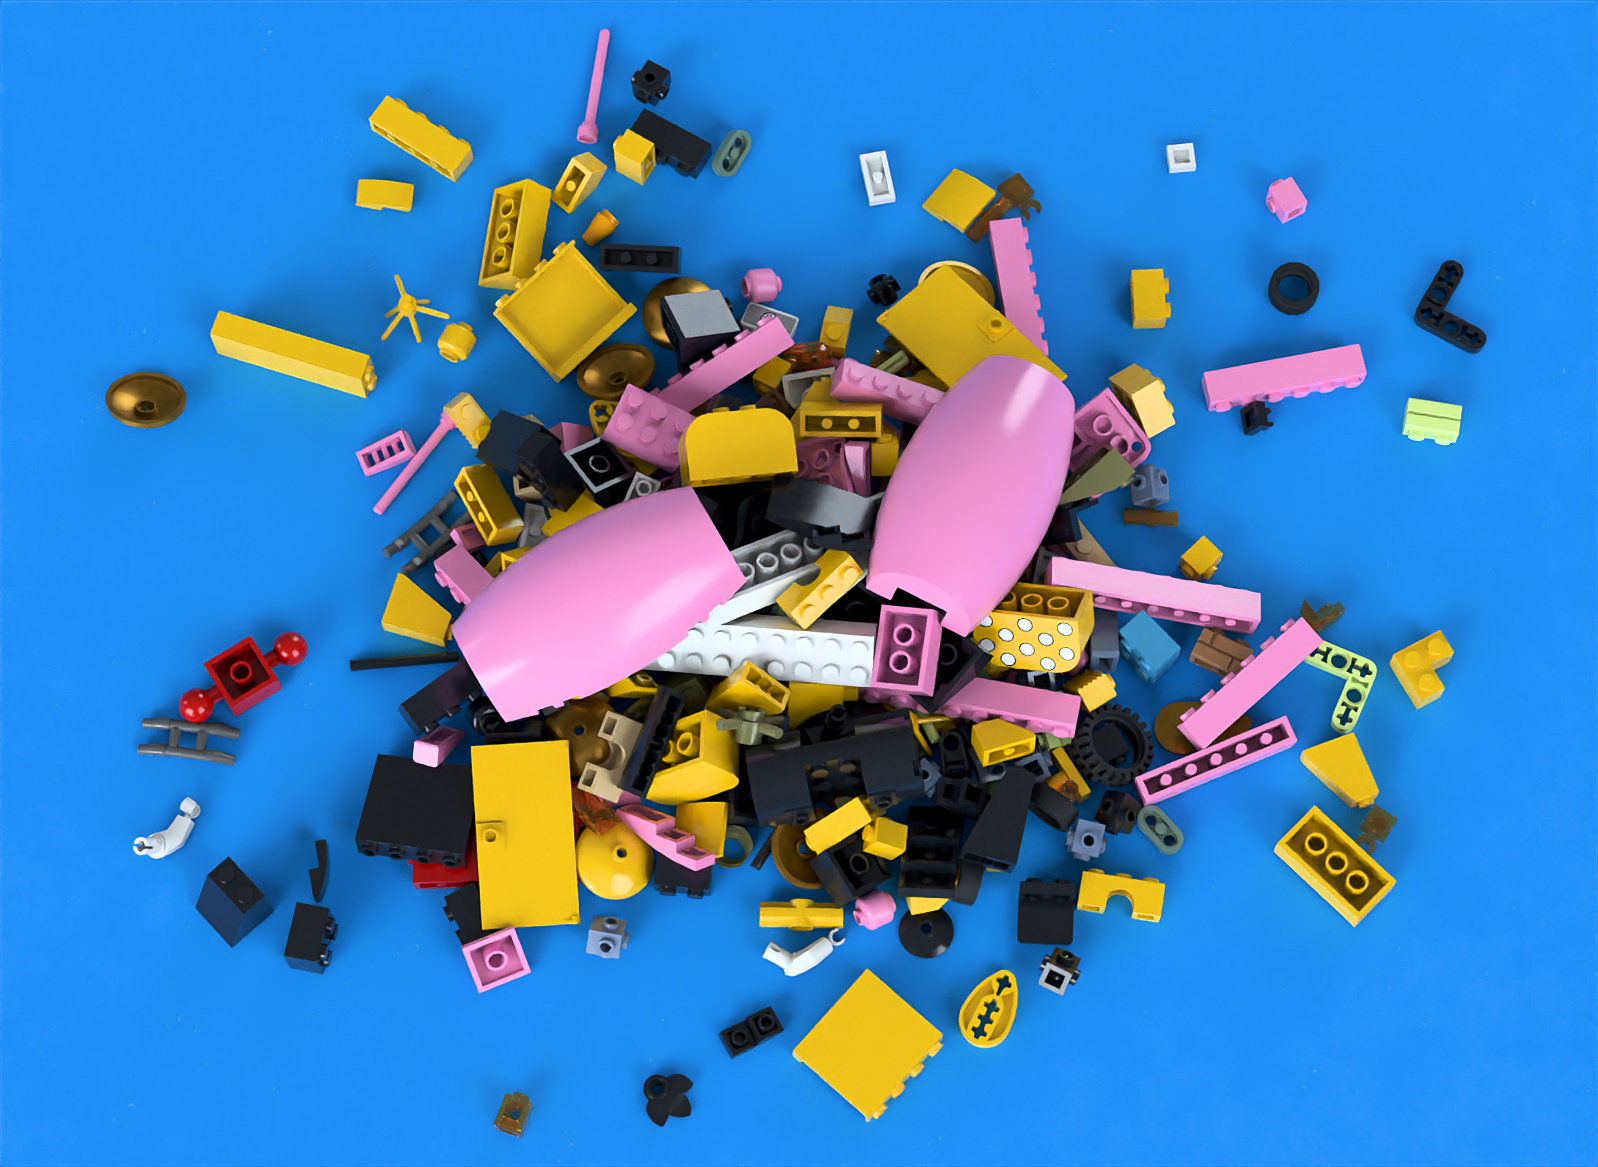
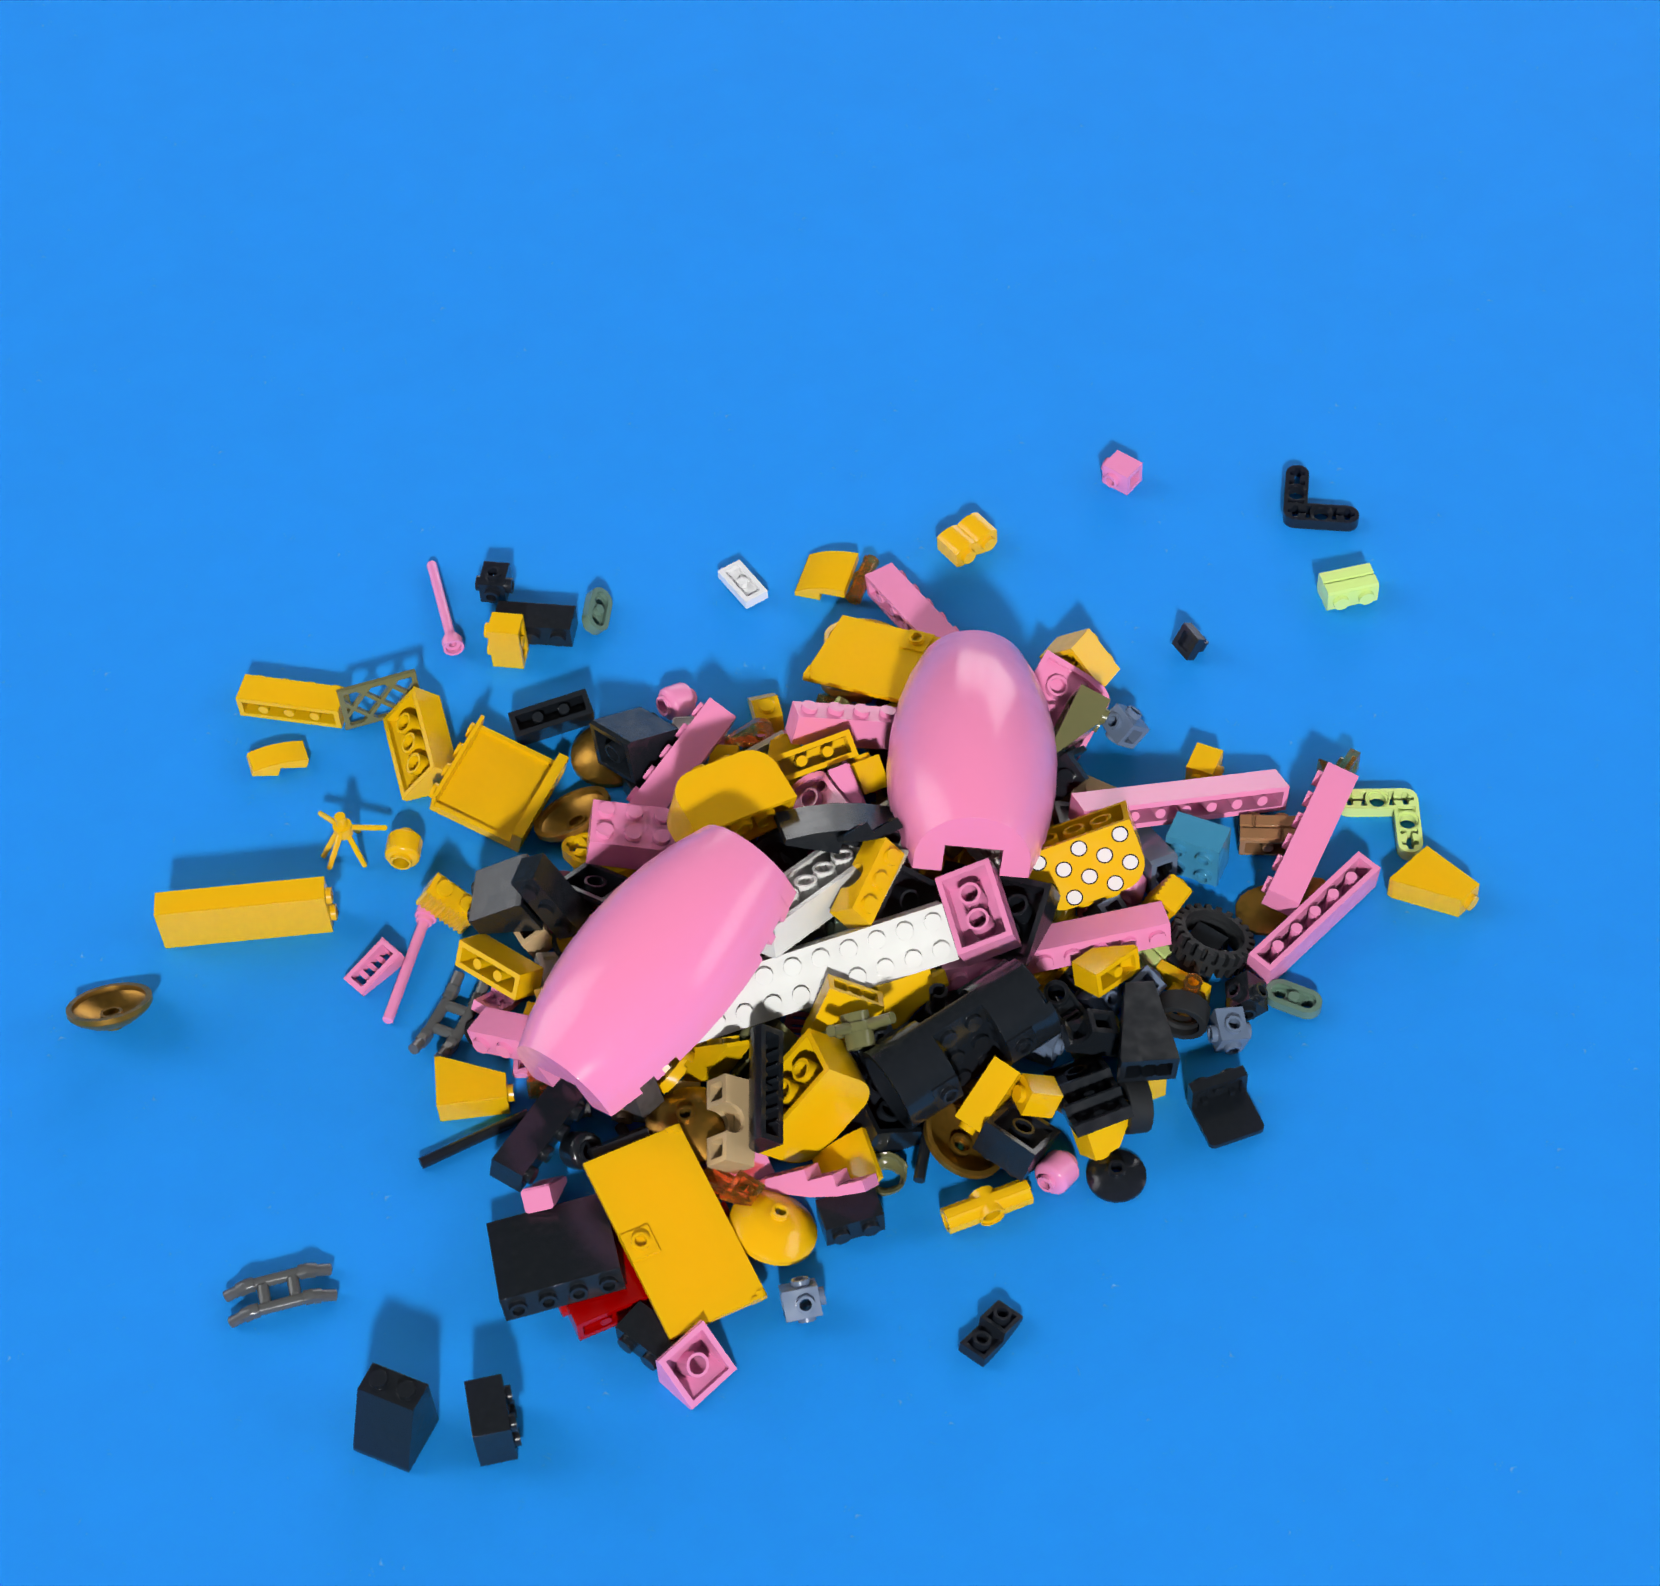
camera: 20 degrees left, 20 degrees down
white arm [133,797,201,859] -> none
red brick [179,631,308,723] -> none
black slope [309,839,330,903] -> none
clear orange brick [493,1092,533,1139] -> none
yellow slope [550,152,608,214] -> none
light orange cone [581,209,620,247] -> none
black plate [643,1074,693,1127] -> none
white arm [762,929,845,976] -> none
yellow panel [793,969,943,1122] -> none
black gear [866,274,901,307] -> none
yellow piece [958,970,1018,1048] -> none
clear orange plate [997,172,1041,221] -> none
black brick [1038,947,1081,996] -> none
yellow arch [1076,869,1165,923] -> none
clear orange pin [1124,507,1178,528] -> none
yellow brick [1130,269,1171,329] -> none
white tile [1166,143,1196,173] -> none
bright pink brick [1201,344,1367,412] -> none
black tyre [1268,262,1319,315] -> none
yellow brick [1274,805,1397,927] -> none
clear orange plate [1355,804,1398,856] -> none
yellow brick [1389,630,1454,709] -> none
none -> olive window [336,669,419,730]
none -> yellow brick [937,512,997,567]

